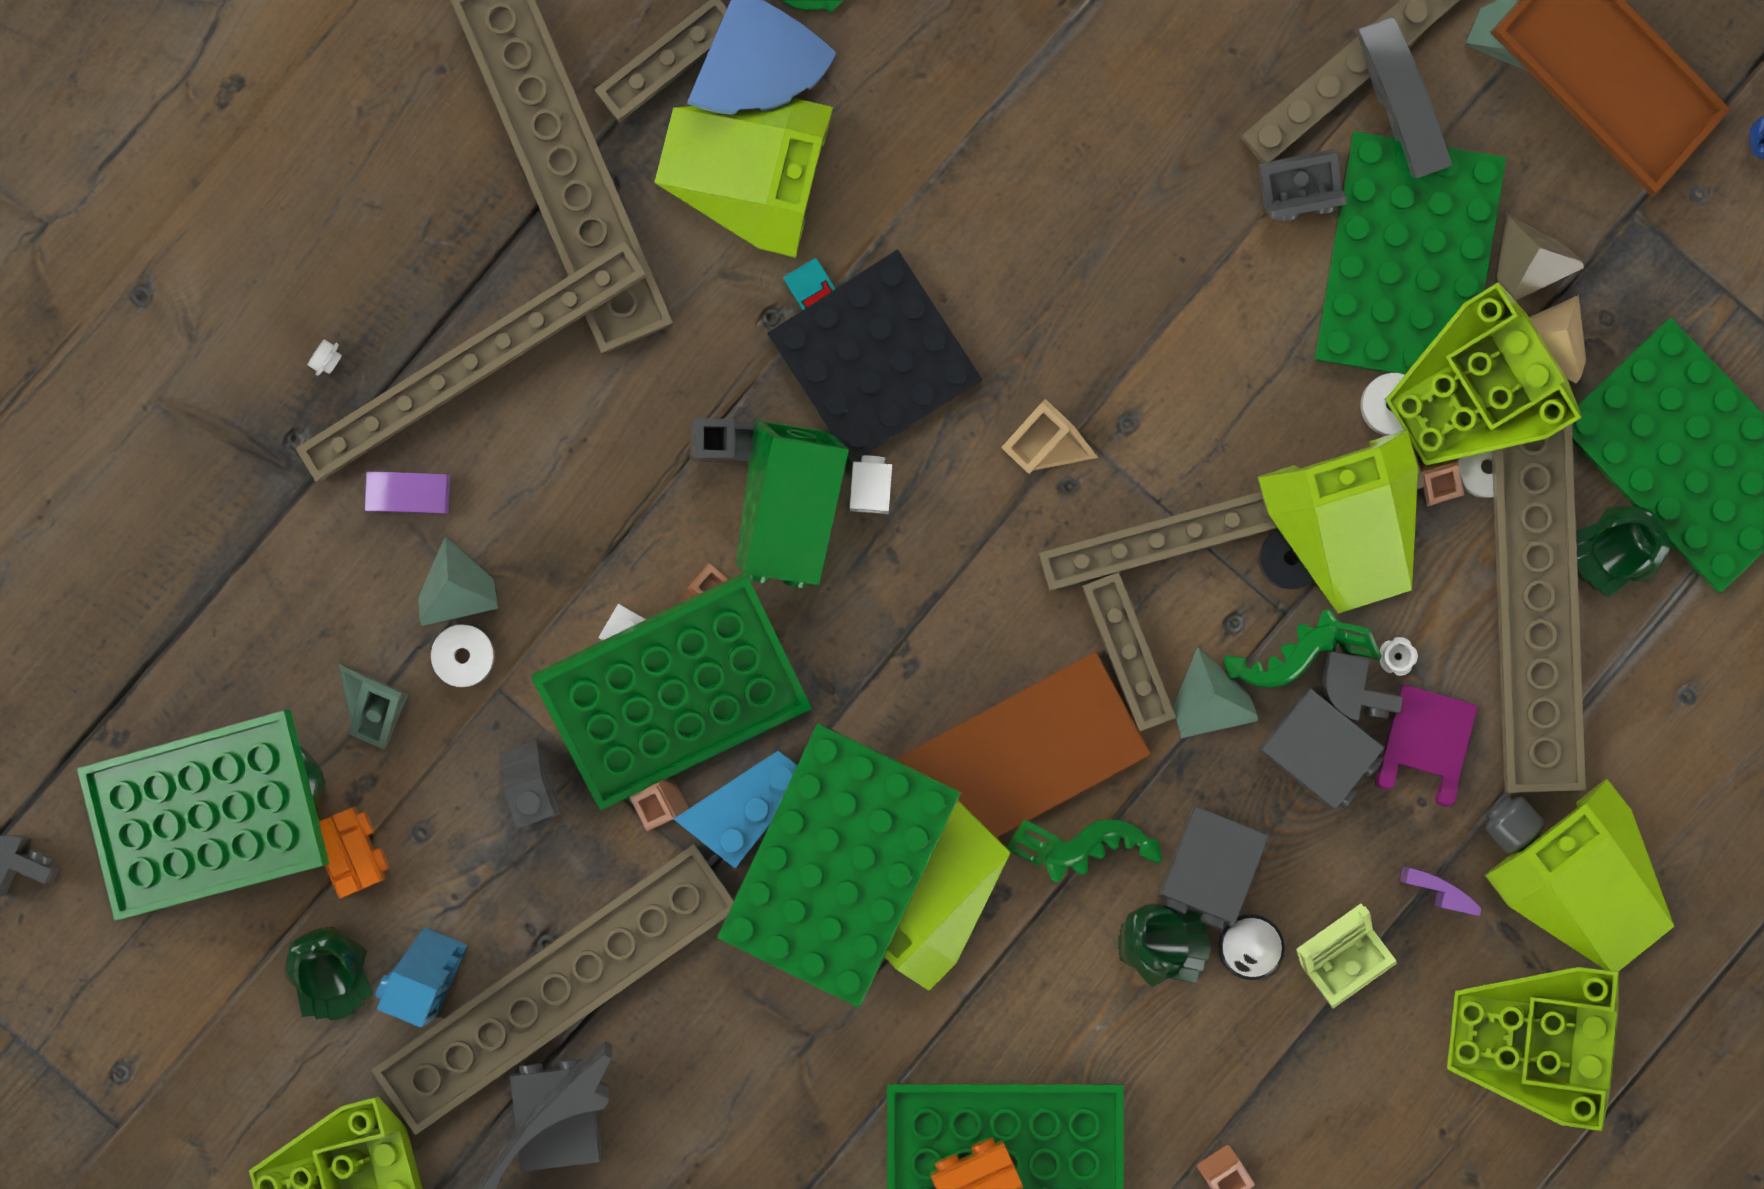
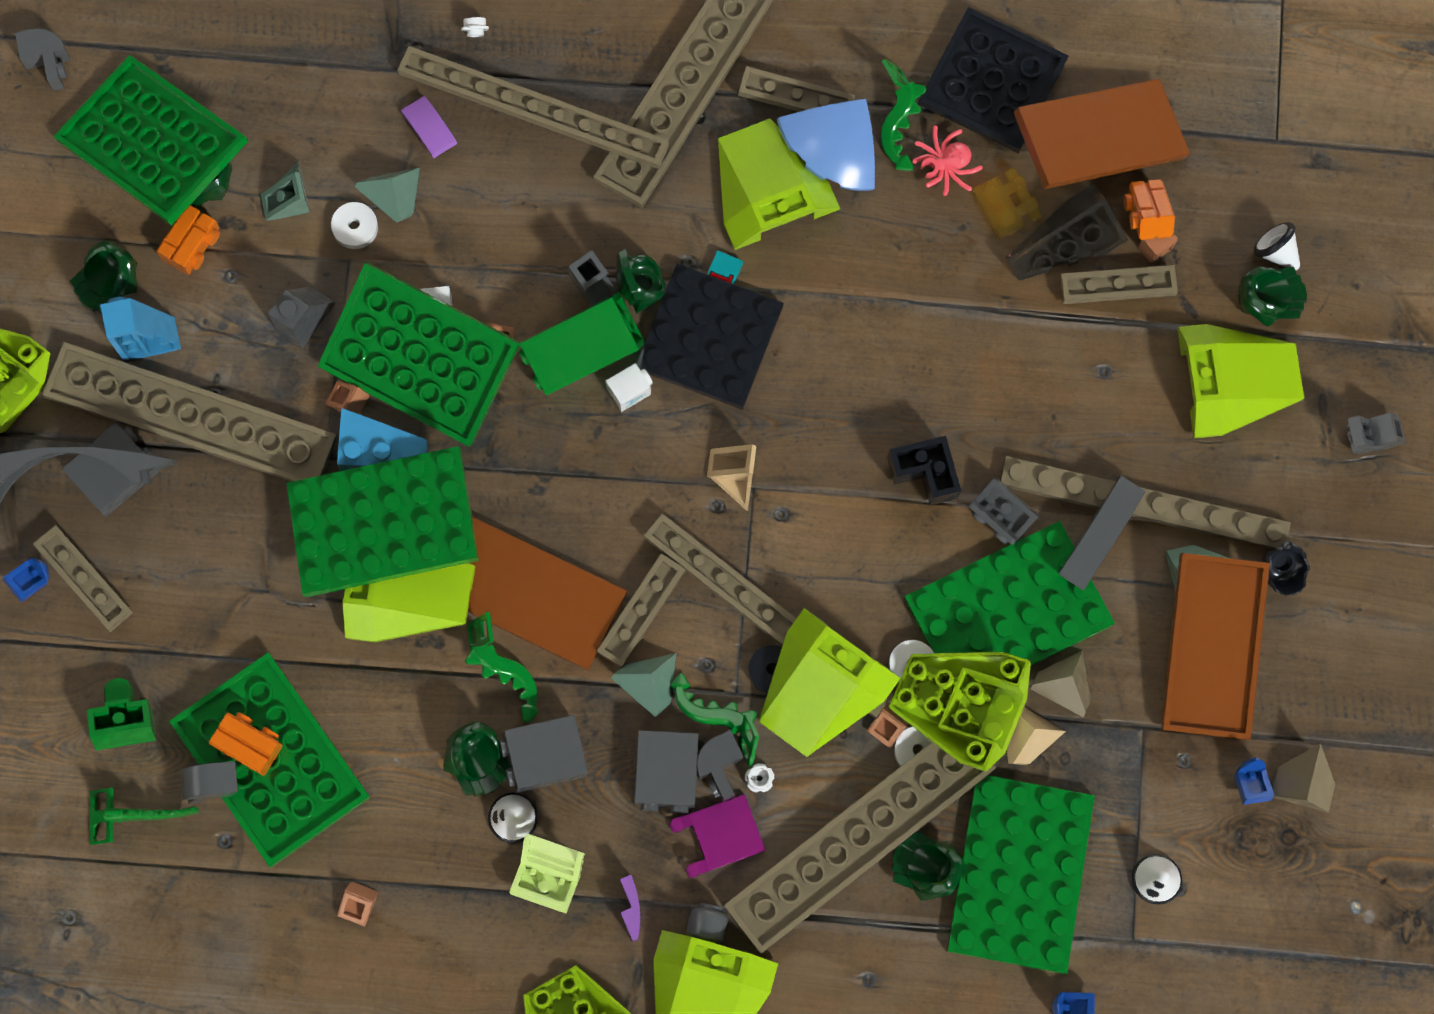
camera: 55 degrees right, 10 degrees down
none -> dark green hair [616,249,666,313]
none -> black brick [887,436,961,505]

